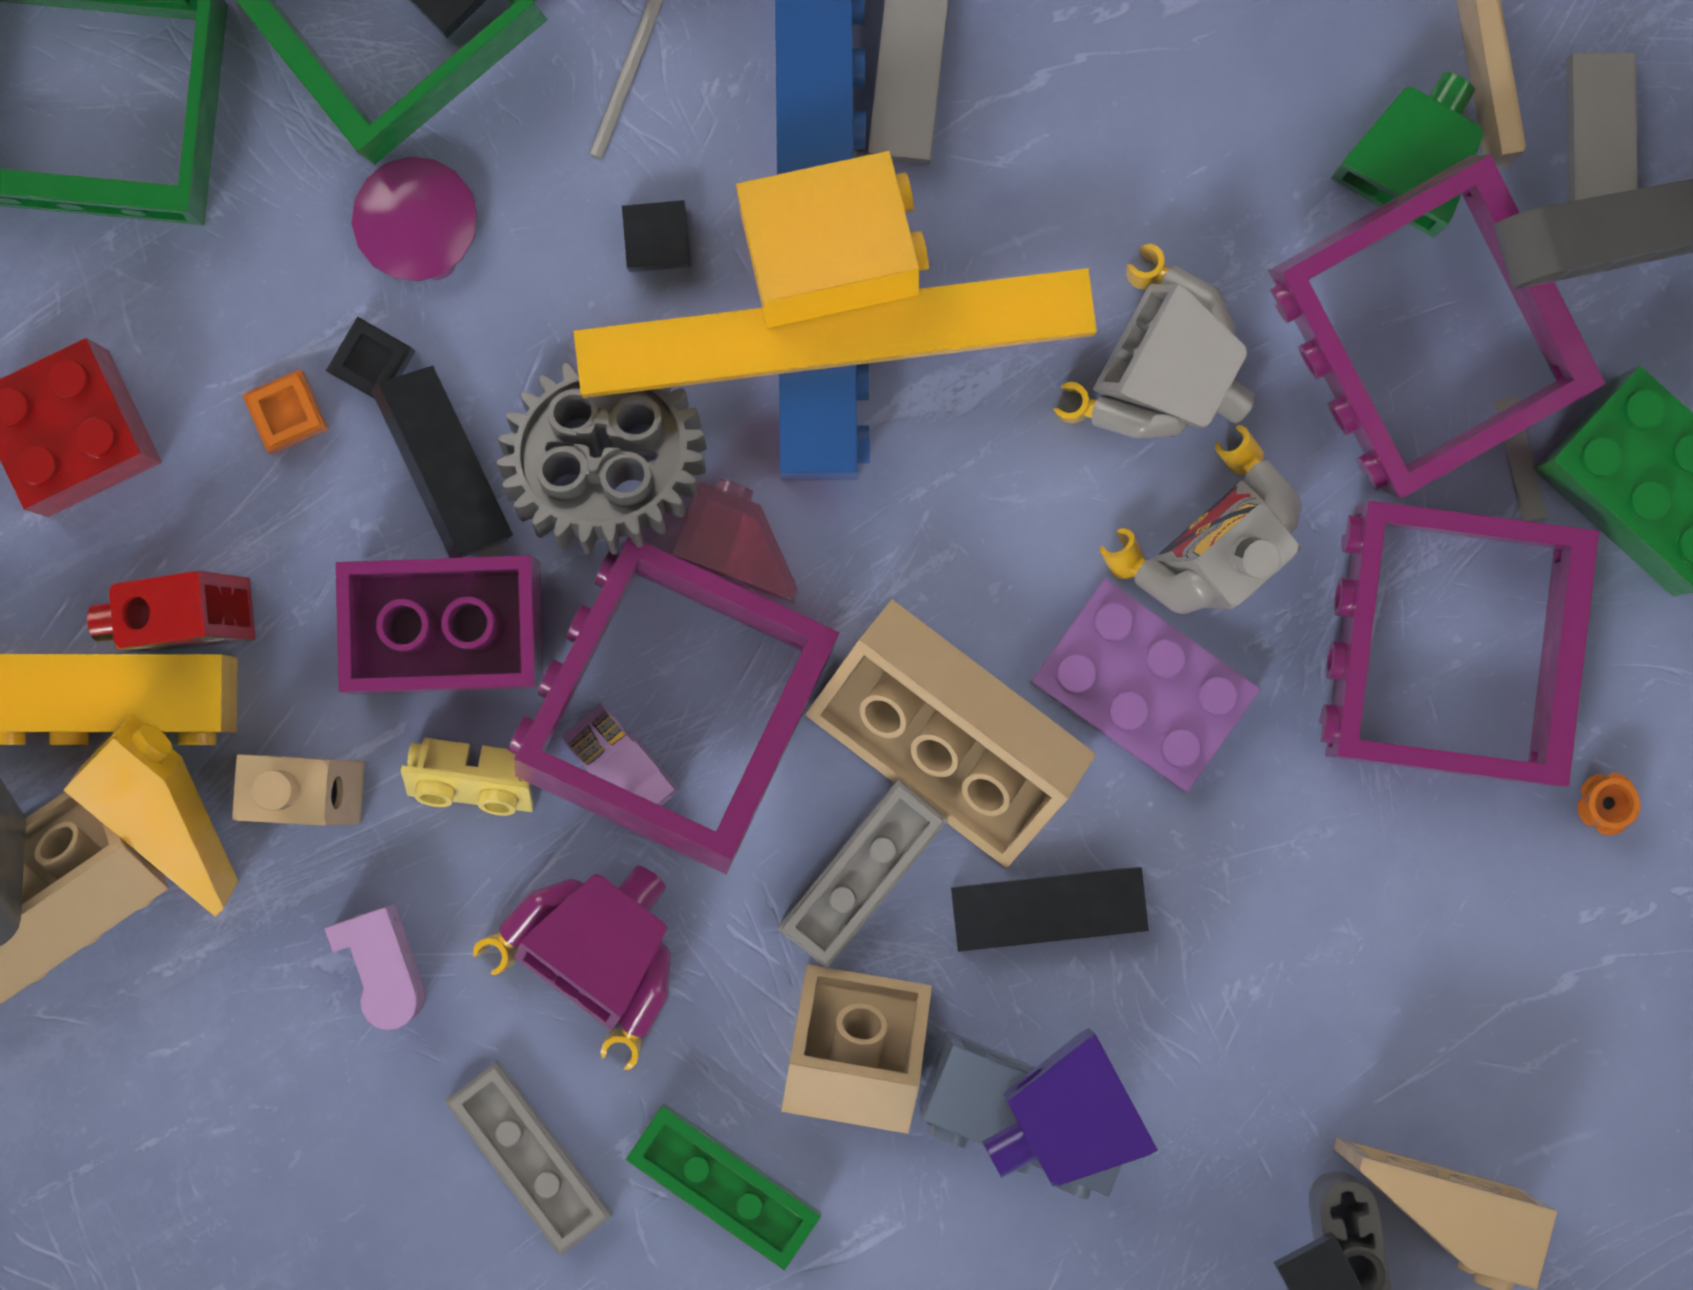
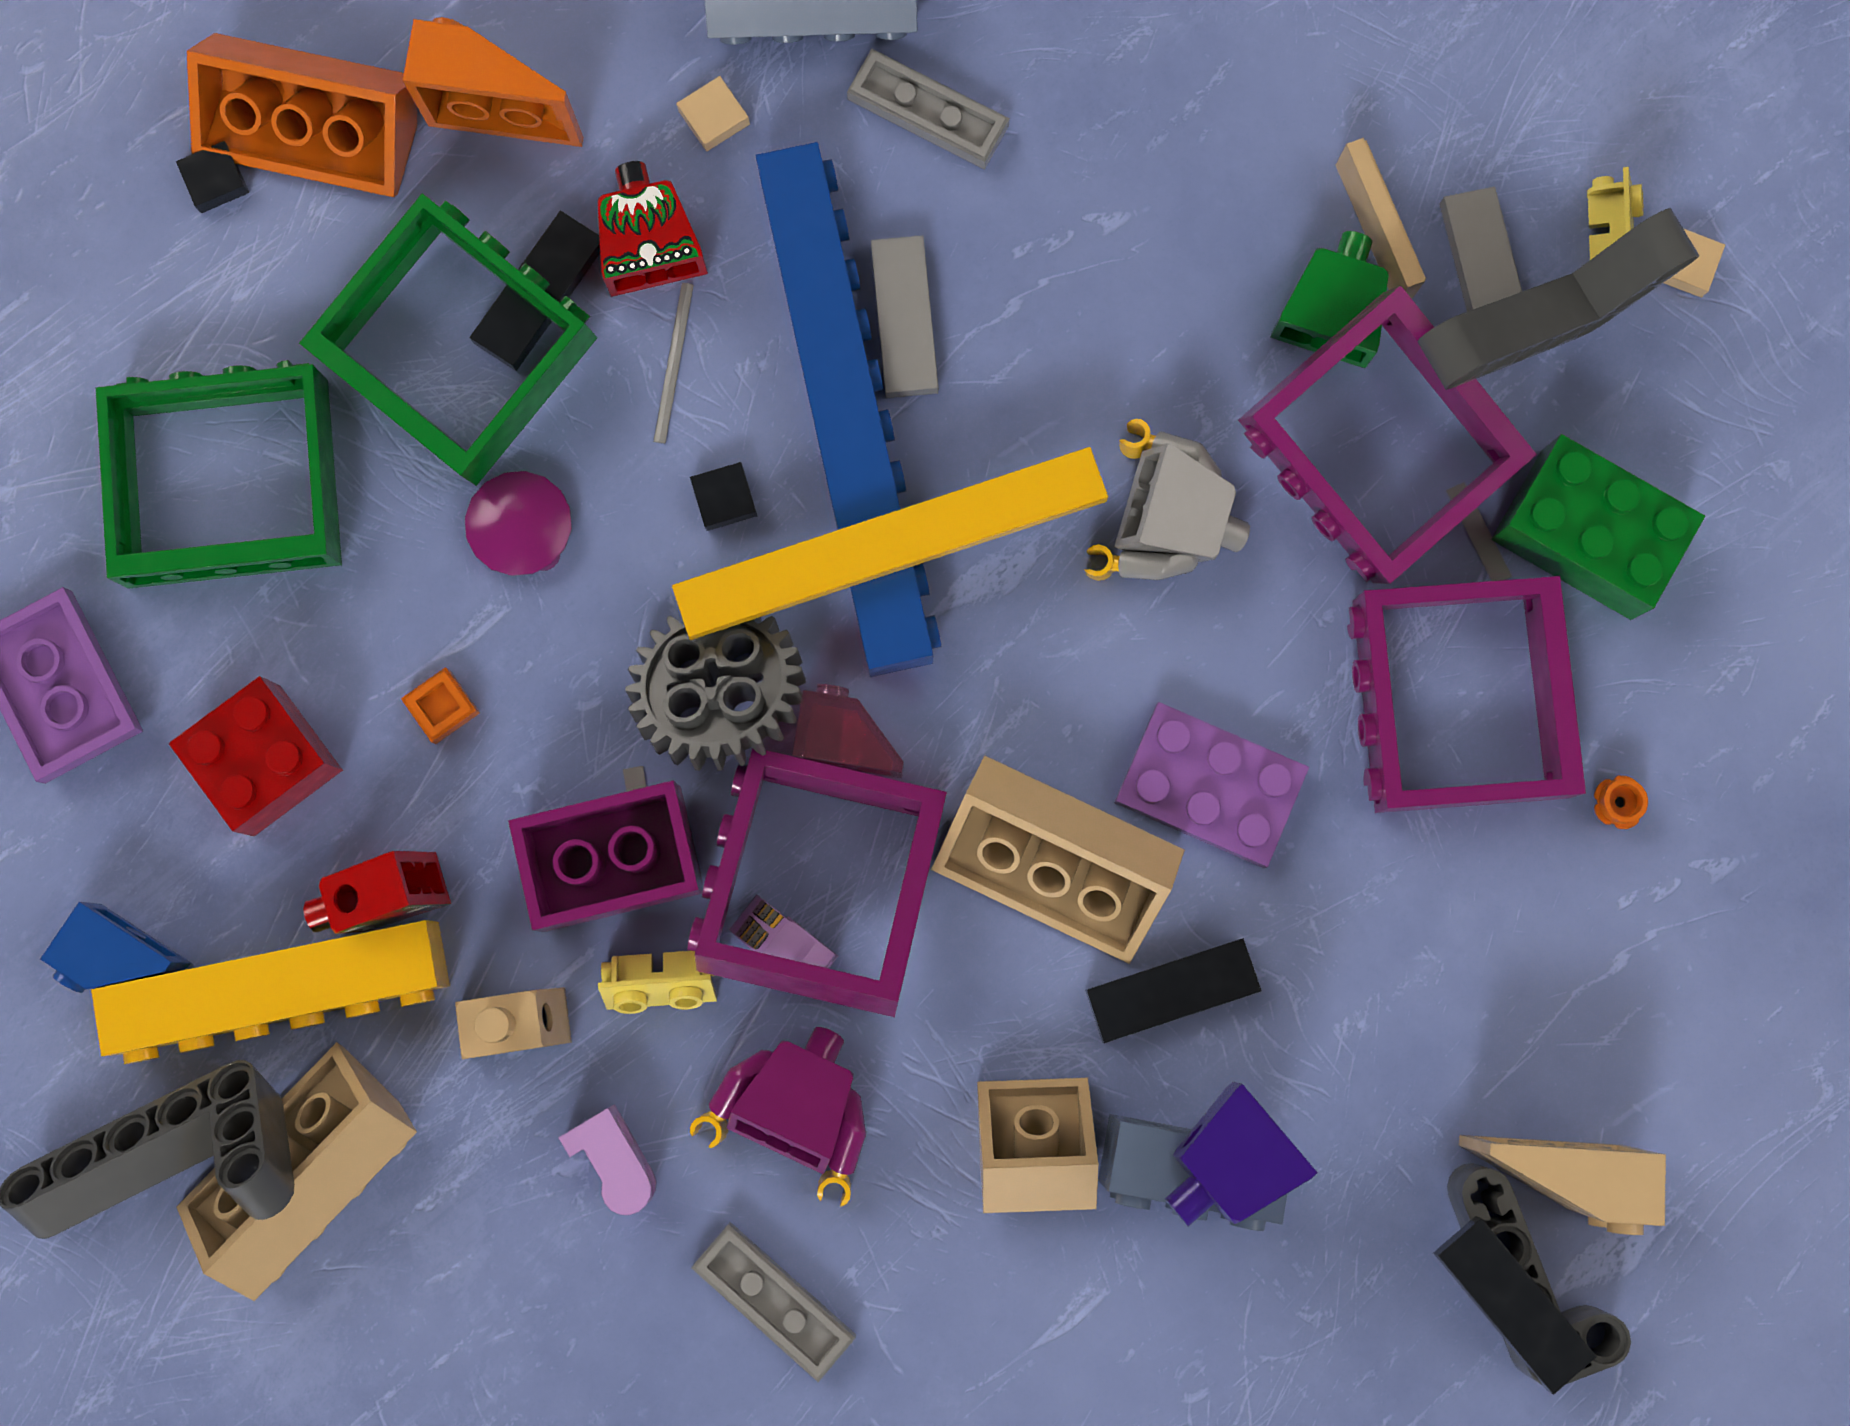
camera: 15 degrees left, 5 degrees down
yellow slope [64,714,238,917] -> none
black tile [326,316,416,400] -> none
black tile [371,365,513,558] -> none
green plate [625,1103,821,1271] -> none
yellow brick [736,151,929,328] -> none
light grey tile [777,778,948,969] -> none
light grey torso [1099,425,1302,614] -> none

